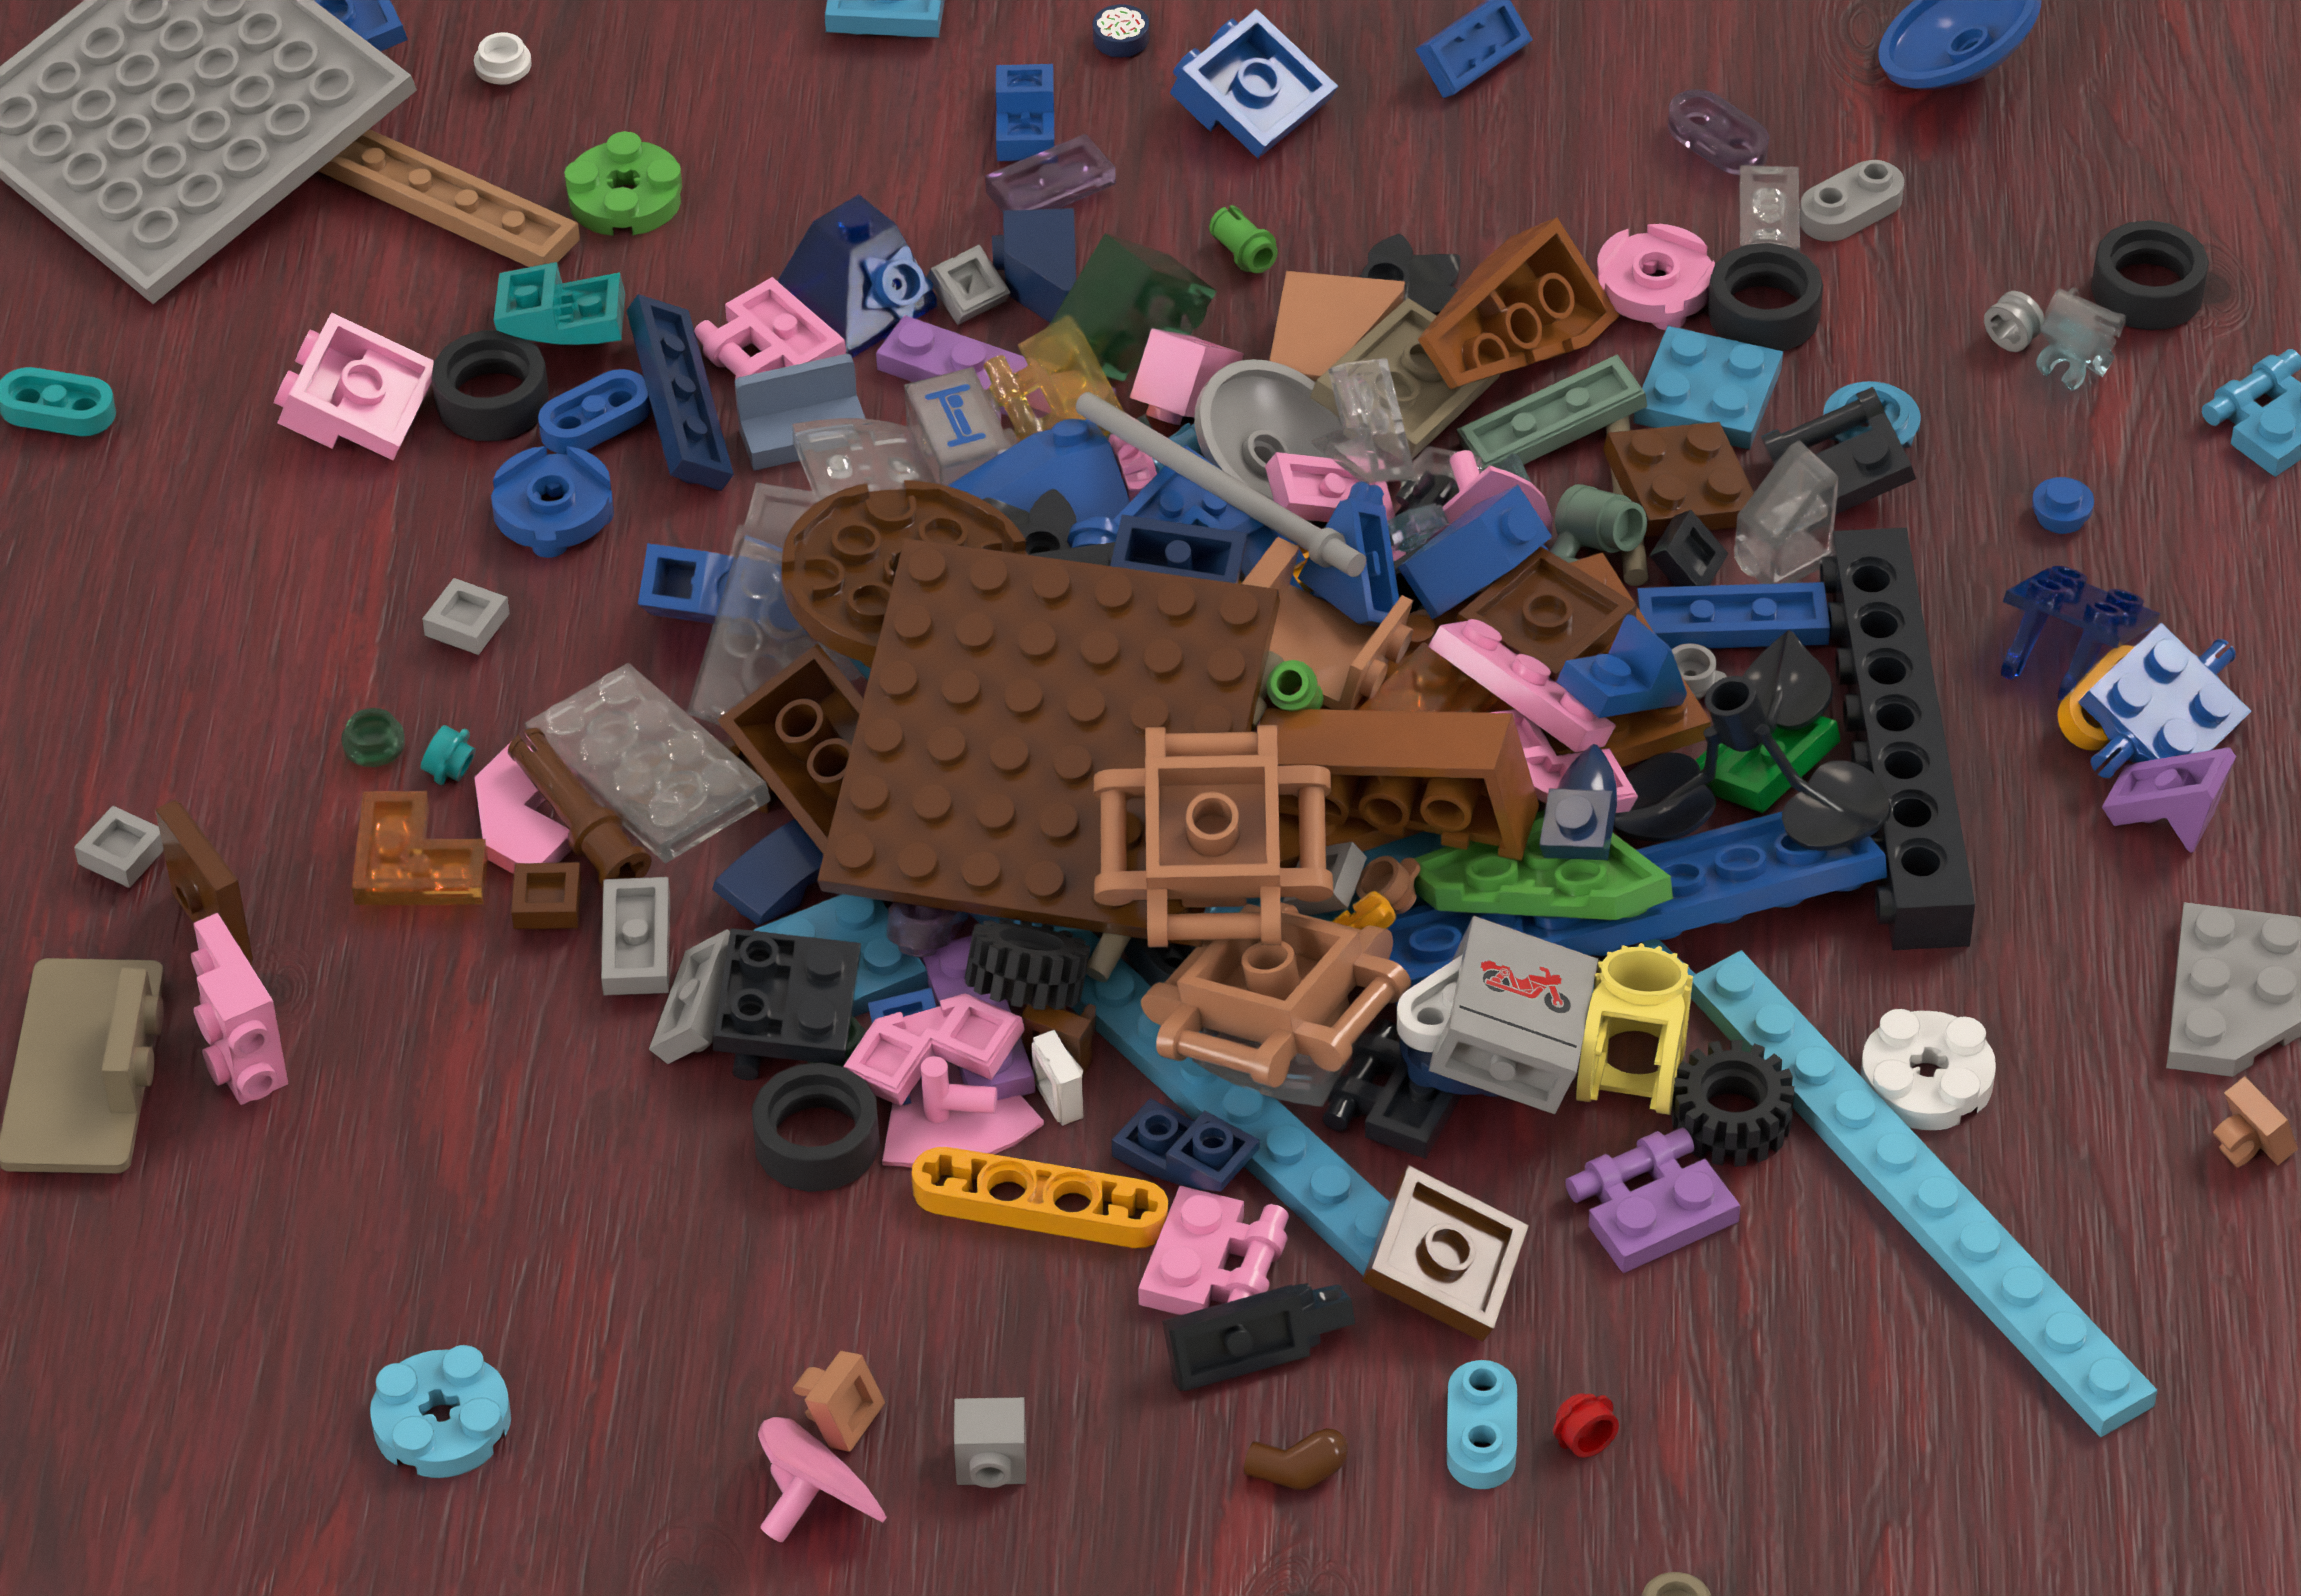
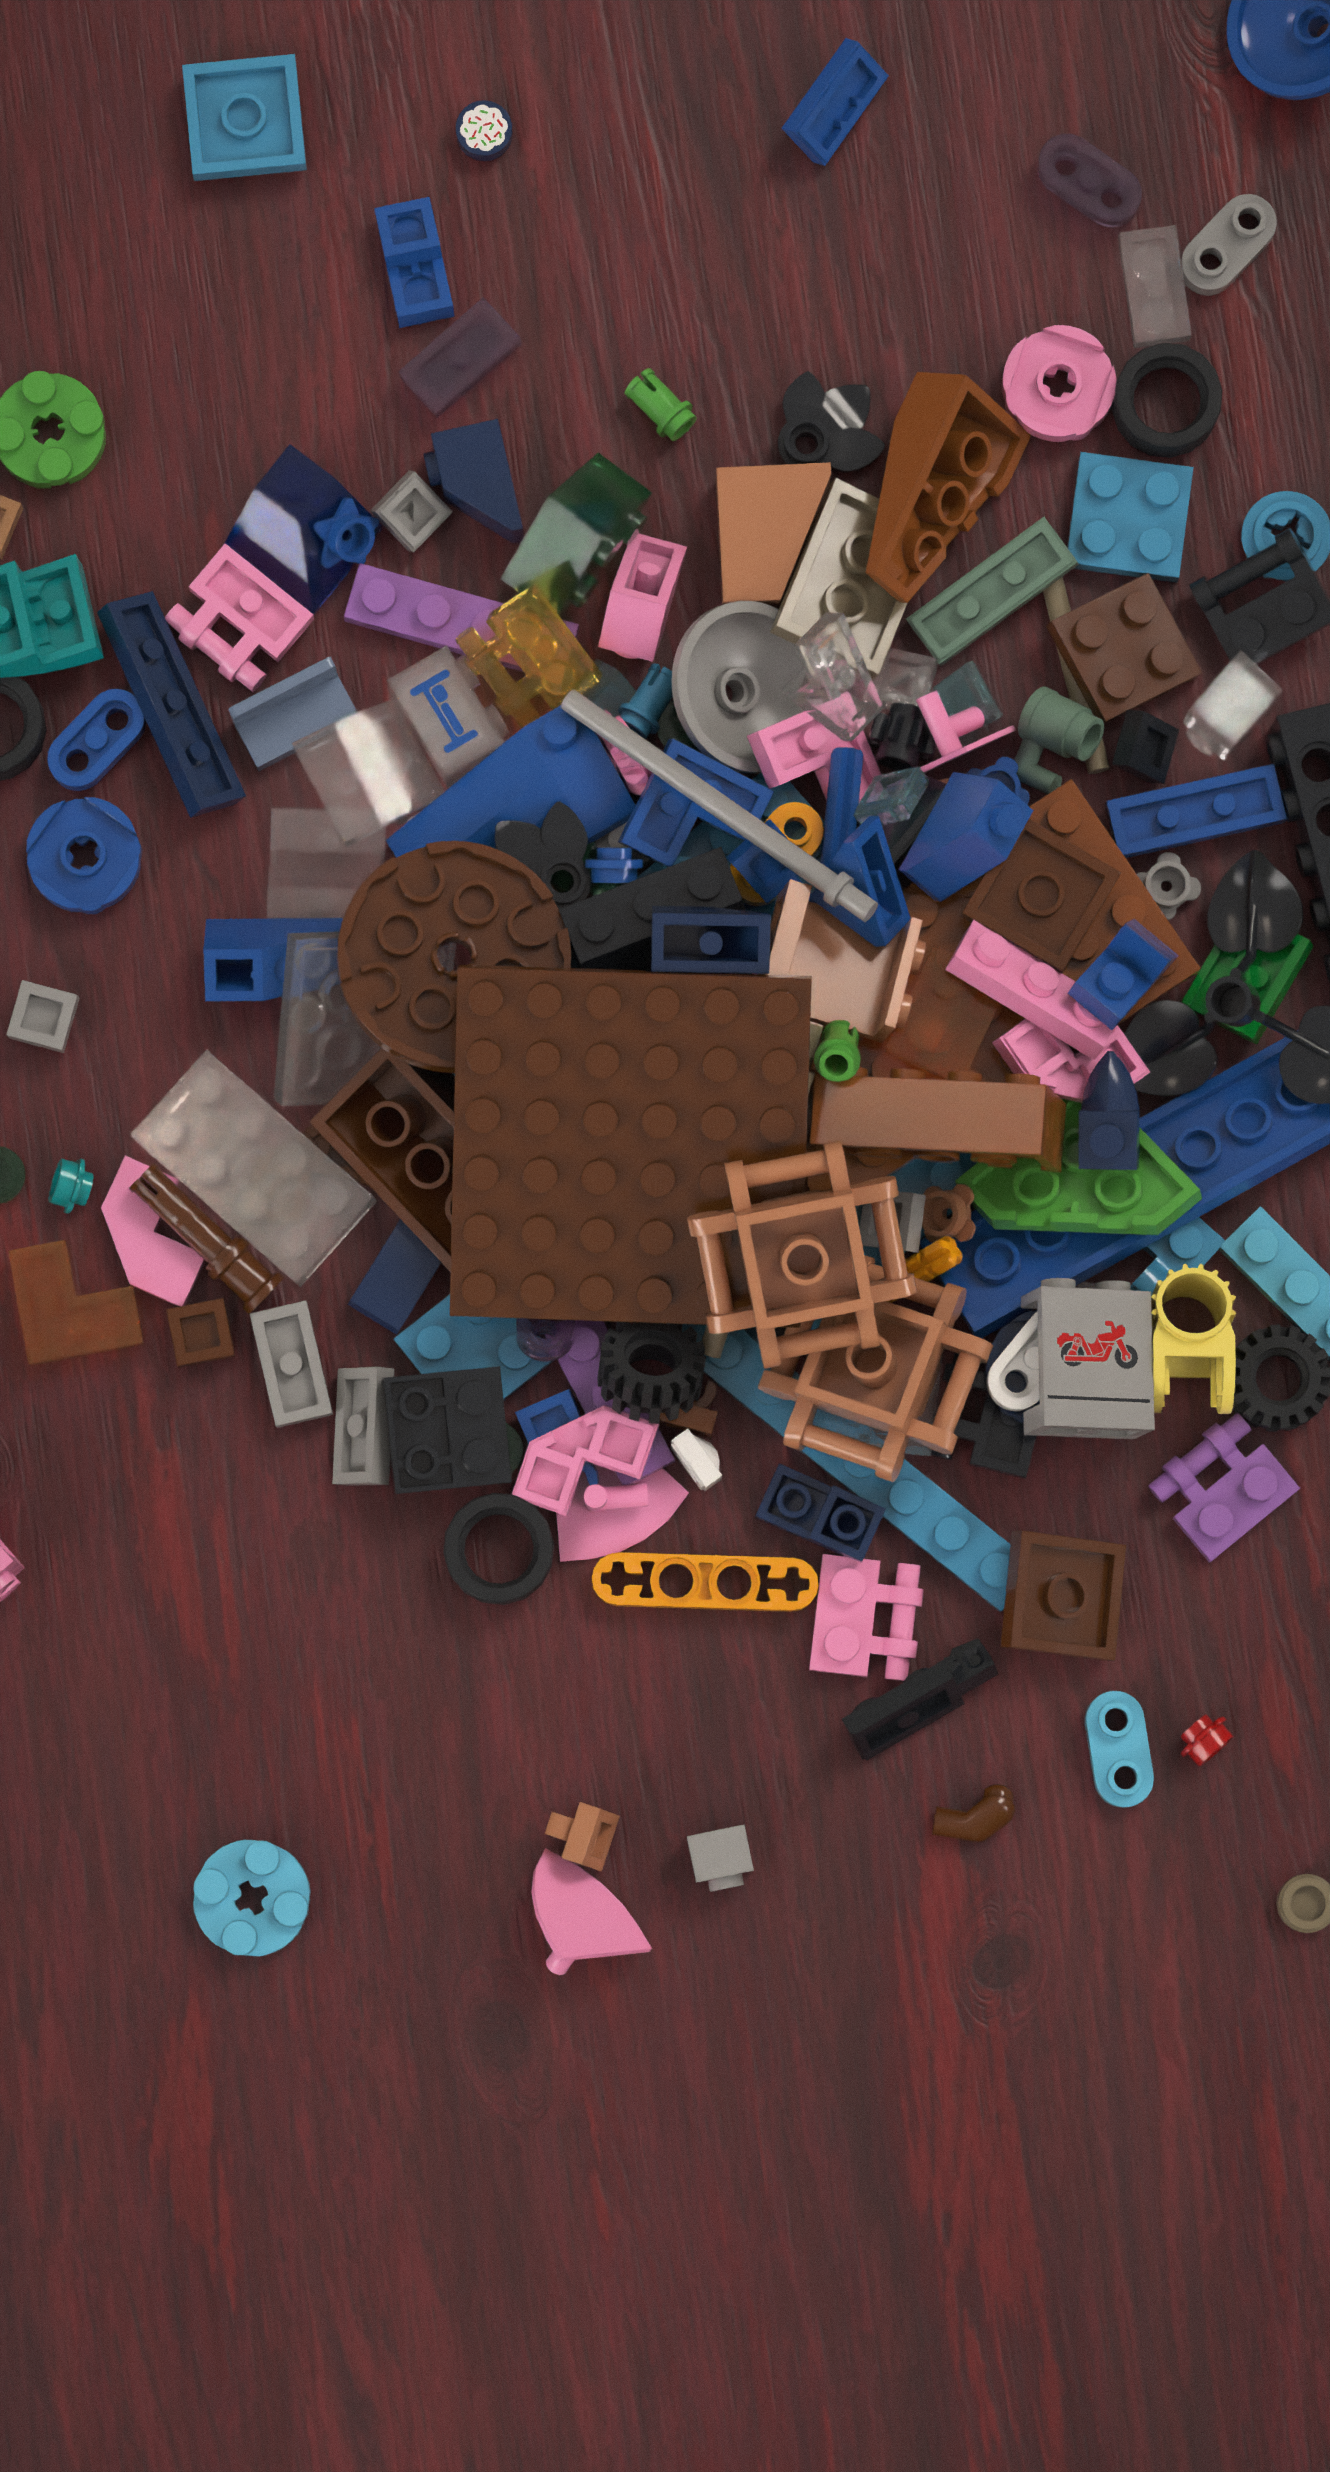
camera: 15 degrees left, 35 degrees up
plate [1170,9,1338,159] -> none

